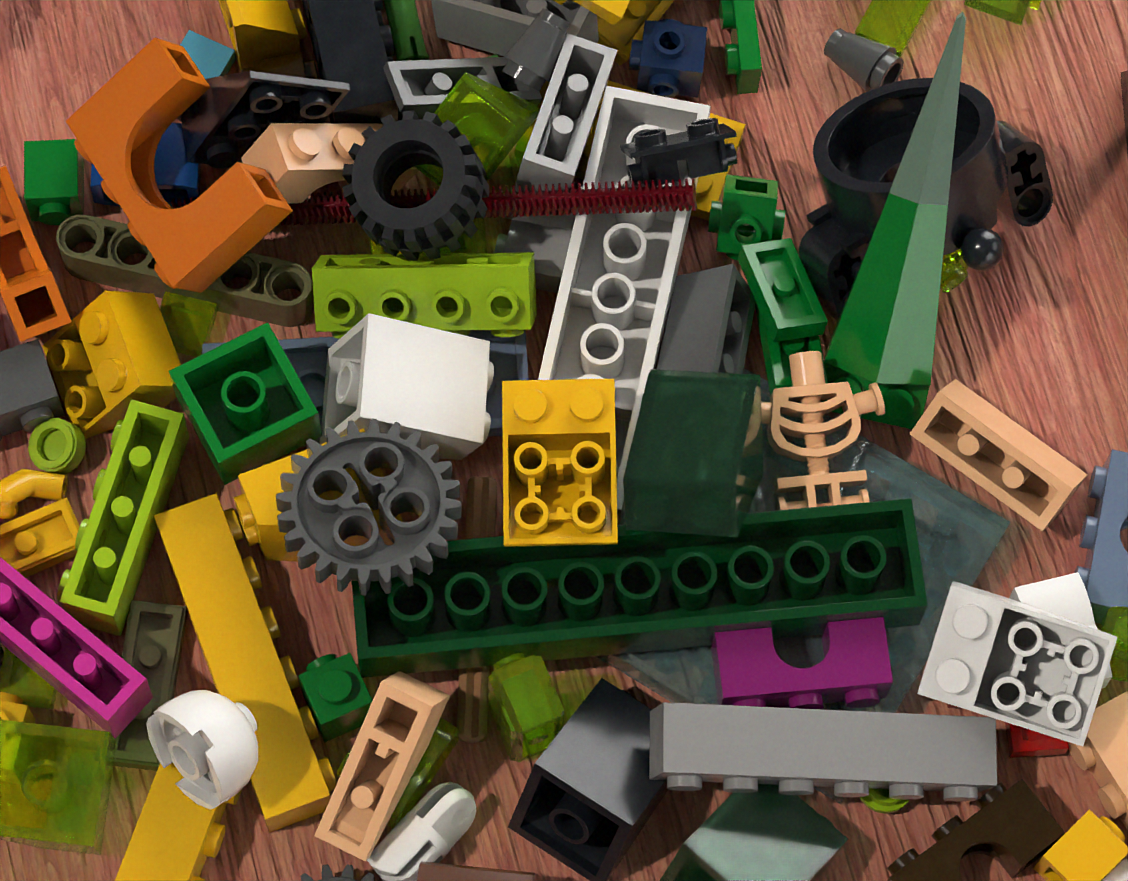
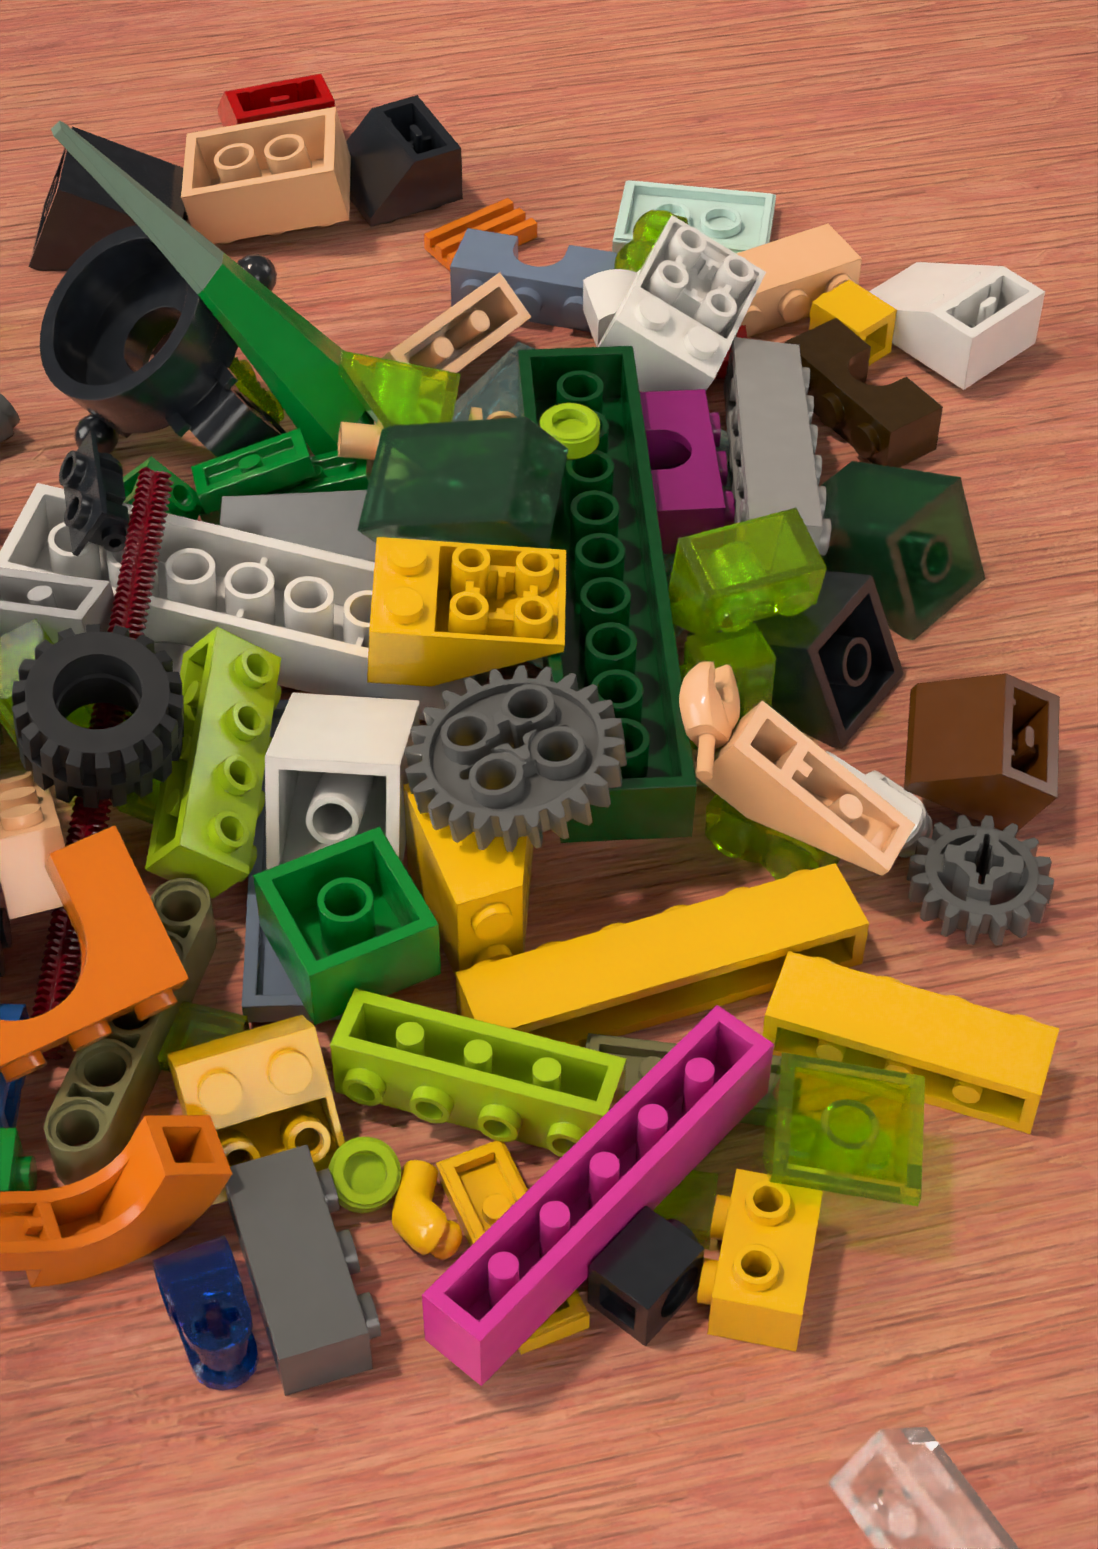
camera: 85 degrees left, 20 degrees down
white cylinder [146,690,258,809] -> none
green brick [298,653,373,743] -> none
none -> clear neon green slope [339,351,461,457]
none -> lime tile [540,403,600,459]
none -> clear neon green slope [668,508,827,636]
none -> light nougat hand [679,661,740,781]

